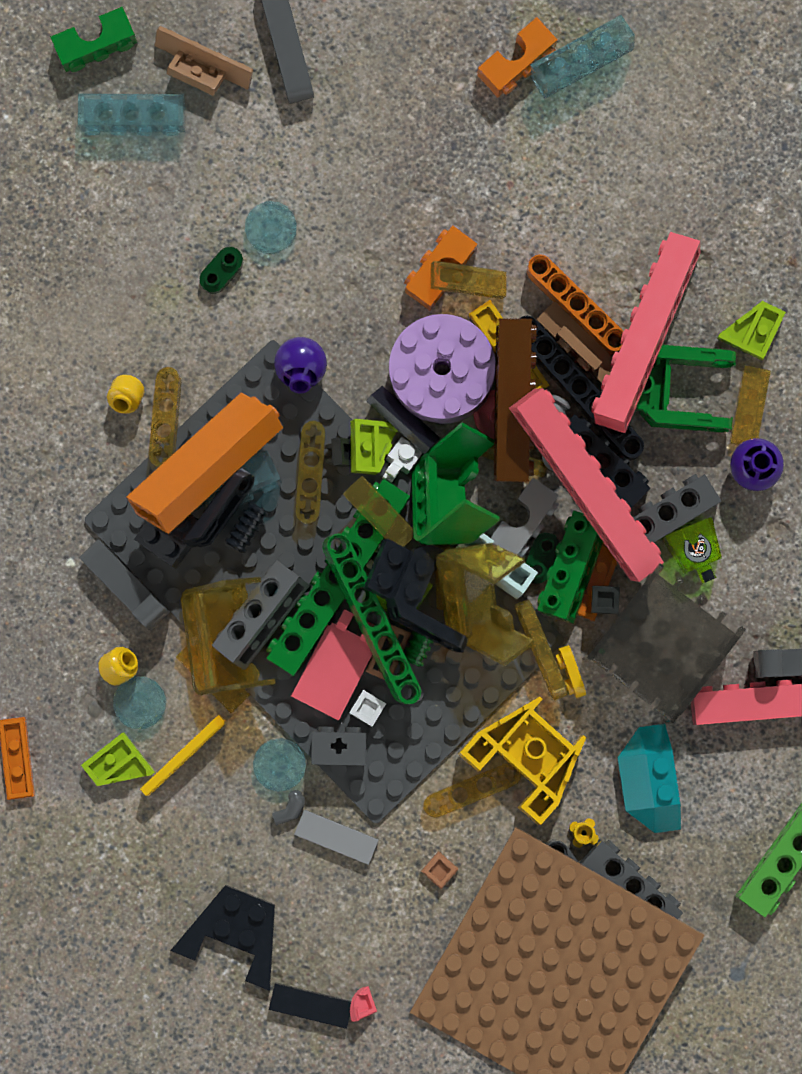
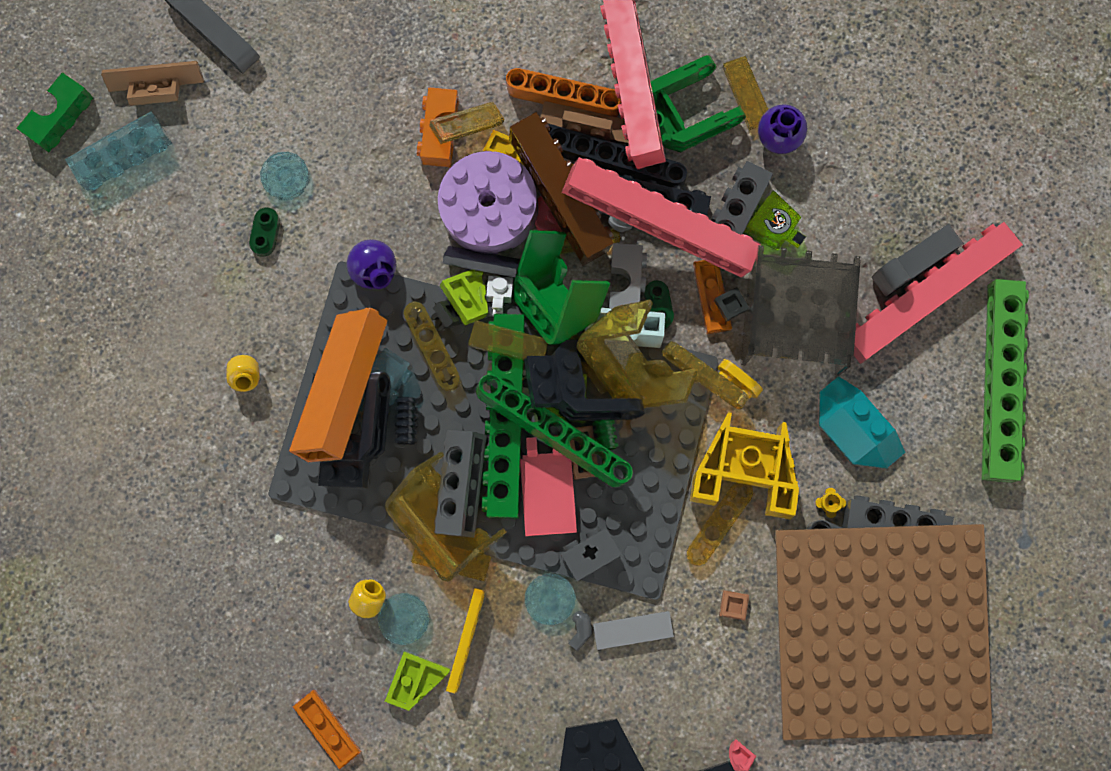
camera: 25 degrees left, 5 degrees down
dark grey beam [79,539,170,631] -> none
clear yellow beam [149,367,182,468] -> none
white plate [349,690,386,726] -> none
green brick [537,510,603,624] -> none
lime wing [717,301,786,360] -> none

